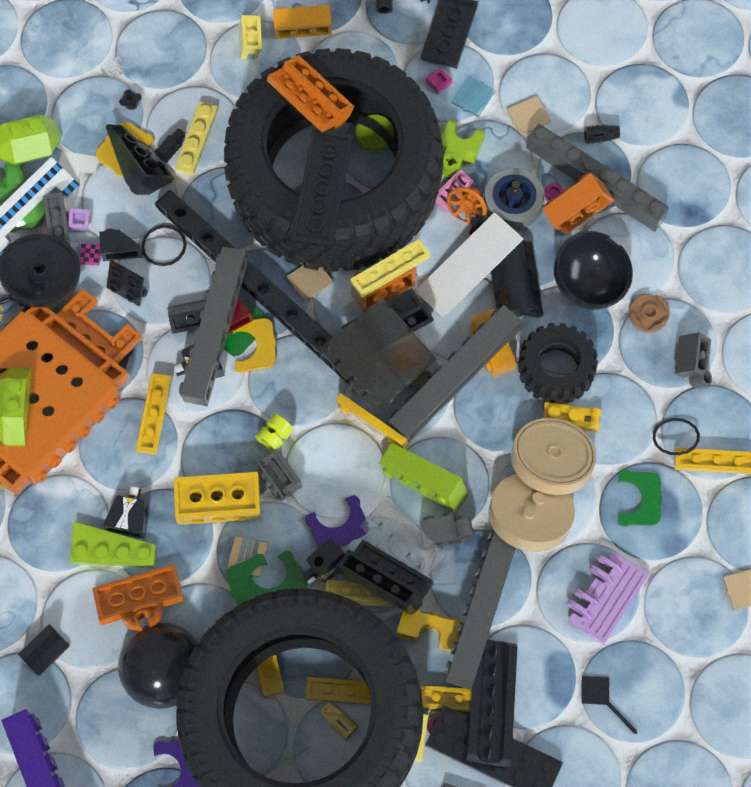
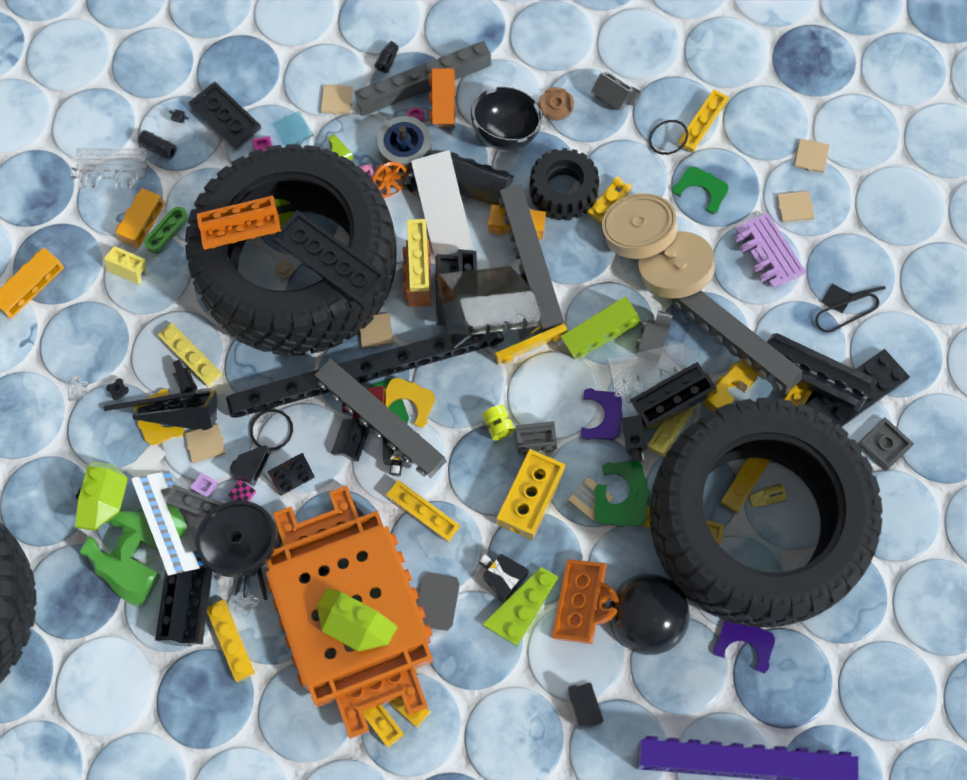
camera: 60 degrees left, 0 degrees up
none -> black axle [104,391,195,411]
none -> bright green plate [144,207,188,253]
none -> tan piece [185,424,226,463]
none -> dark grey piece [417,573,460,631]
none -> tan piece [777,191,815,222]
none -> black piece [815,293,880,333]

